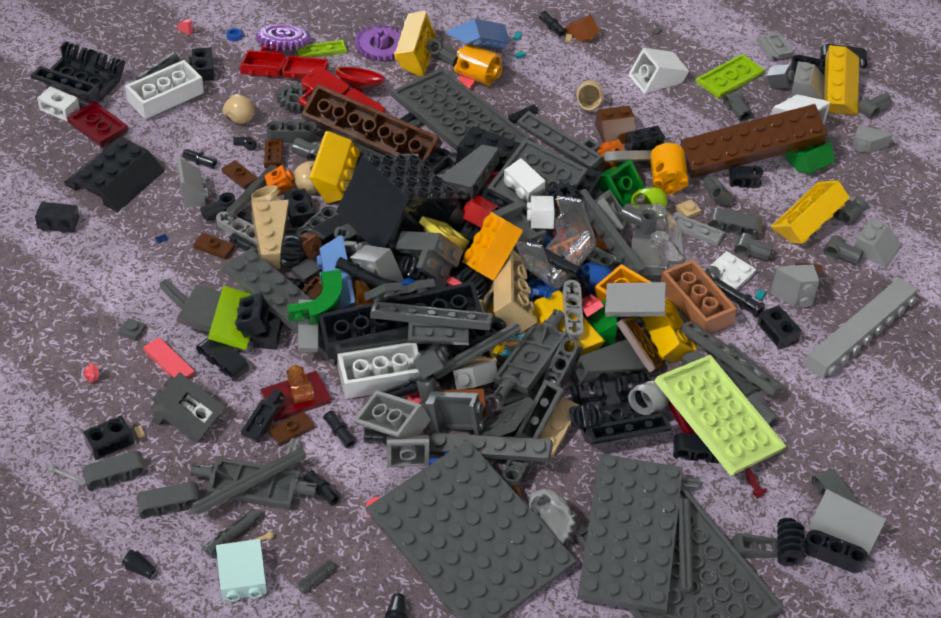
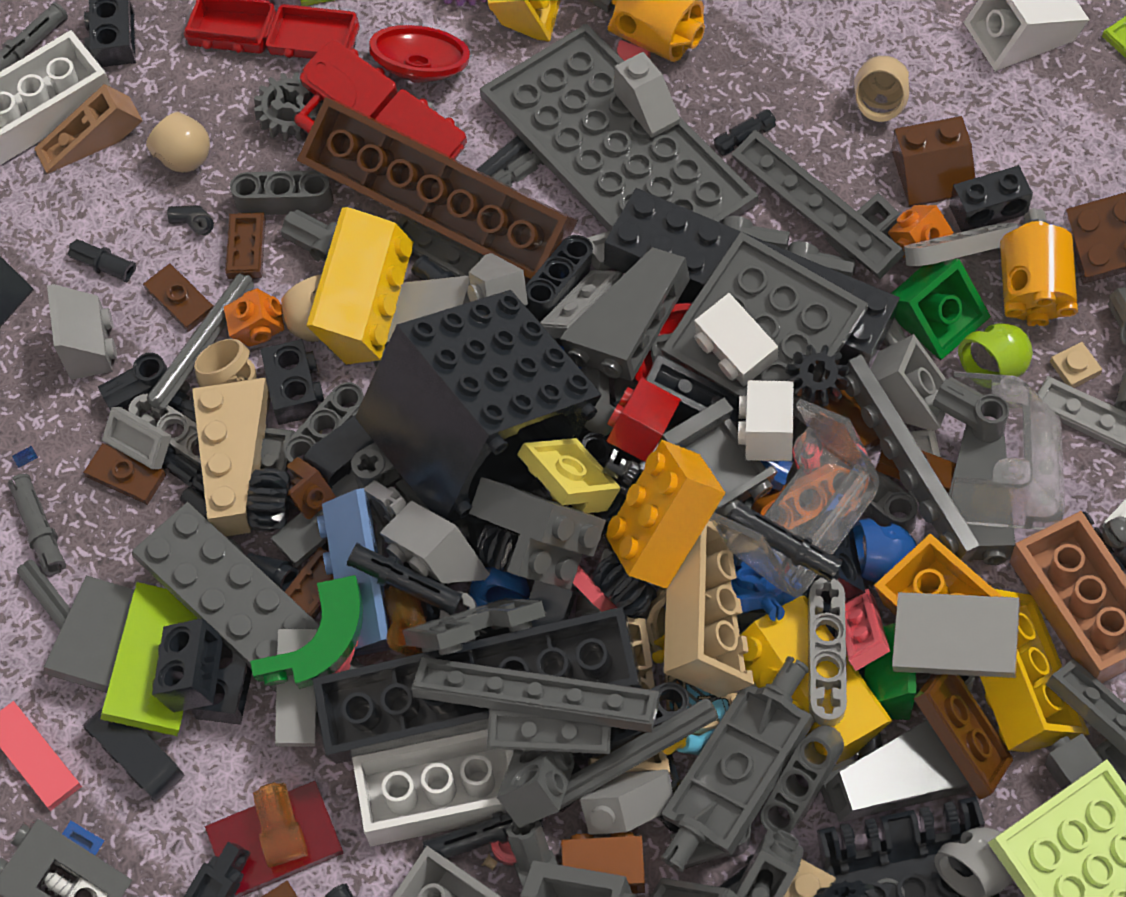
camera: 10 degrees right, 15 degrees up
none -> dark grey pin [8,474,66,575]
none -> medium nougat slope [34,84,143,174]
none -> light grey tile [101,407,172,469]
none -> light grey slope [614,52,680,138]

